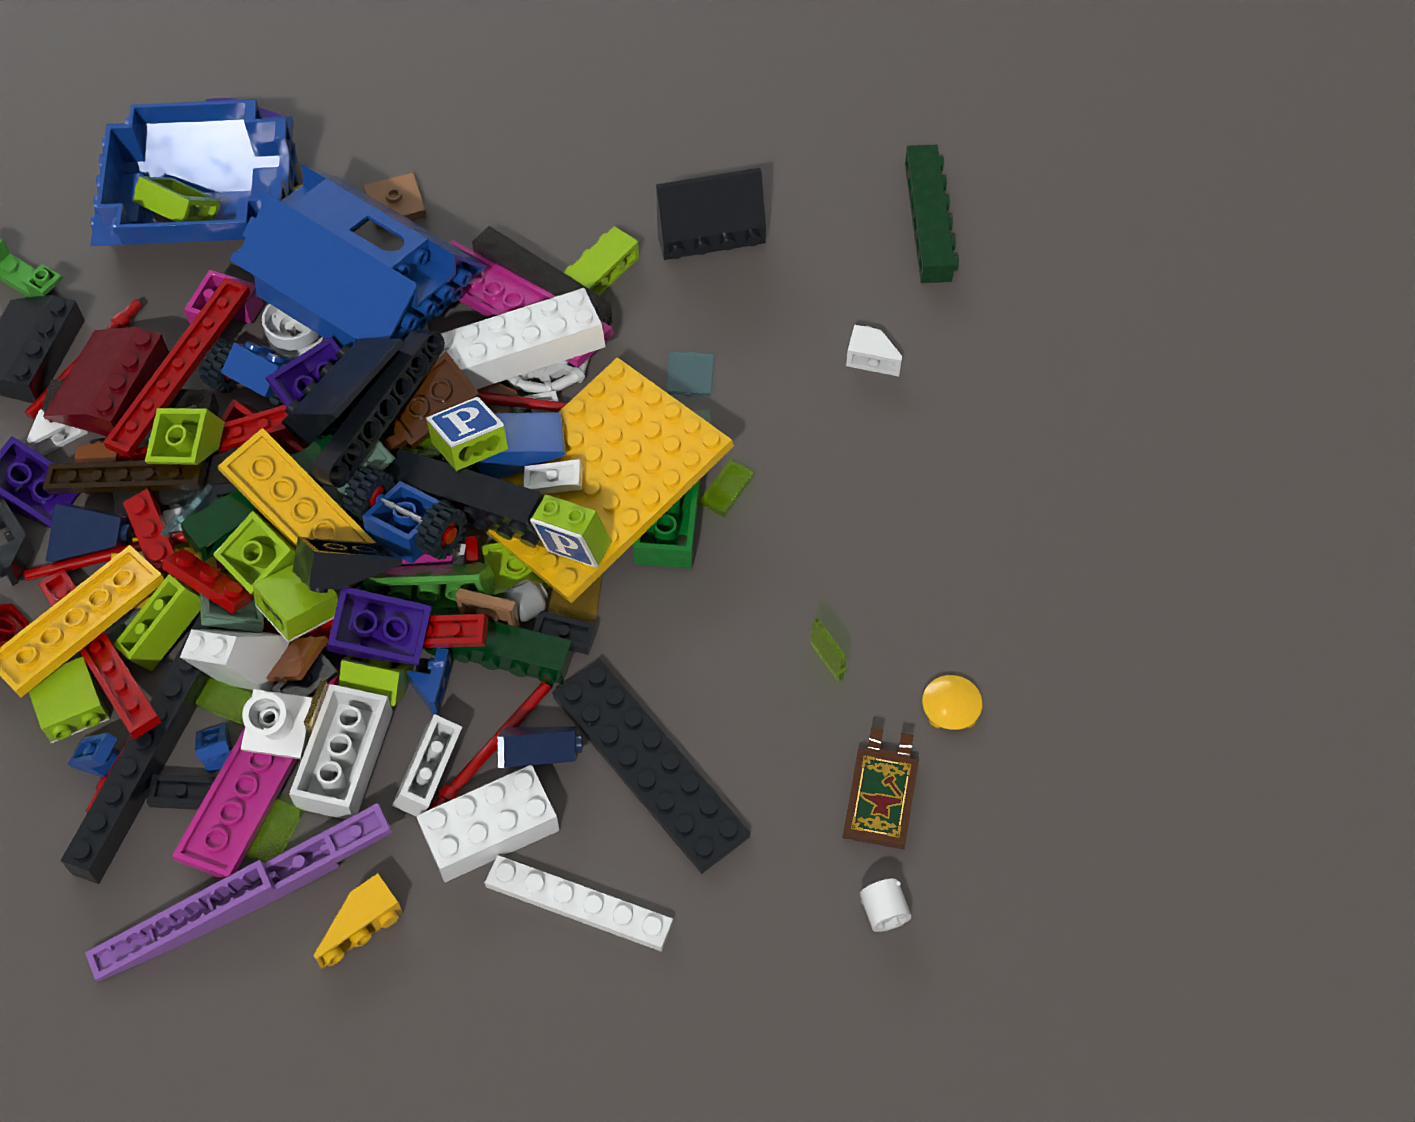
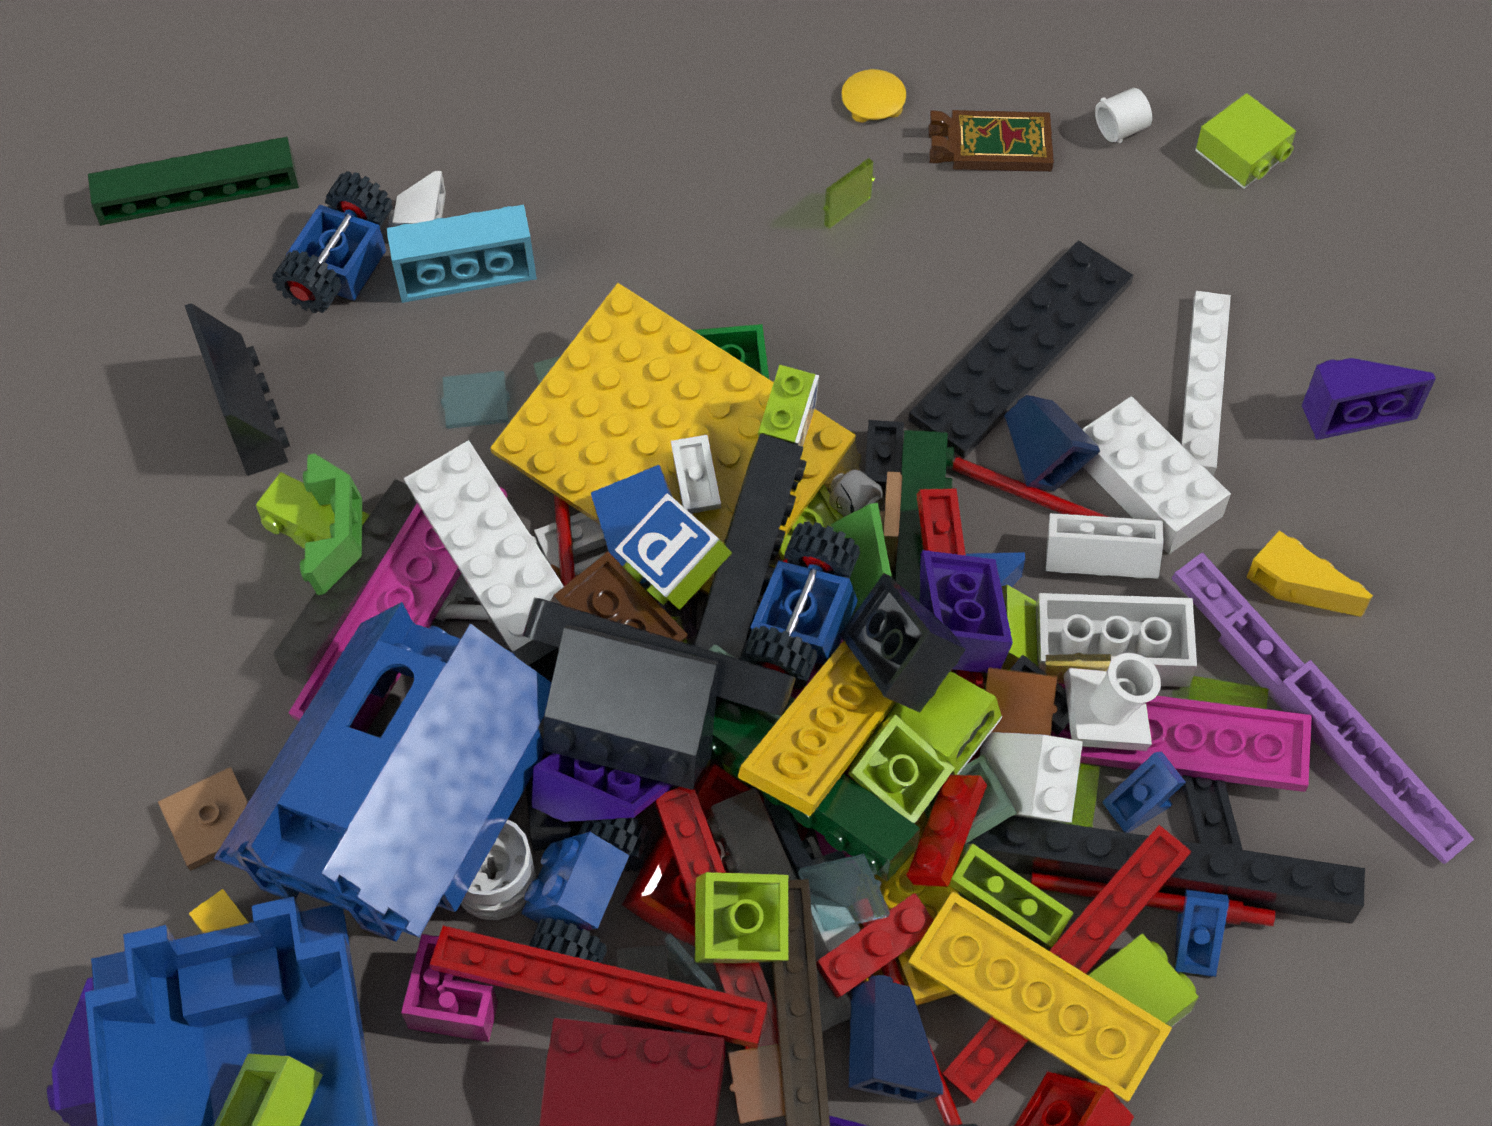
camera: 100 degrees left, 0 degrees up
none -> brick [272,171,393,313]
none -> bright green slope [300,453,362,595]
none -> medium azure brick [387,205,537,303]
none -> lime piece [1195,93,1296,189]
none -> dark purple slope [1301,358,1436,440]

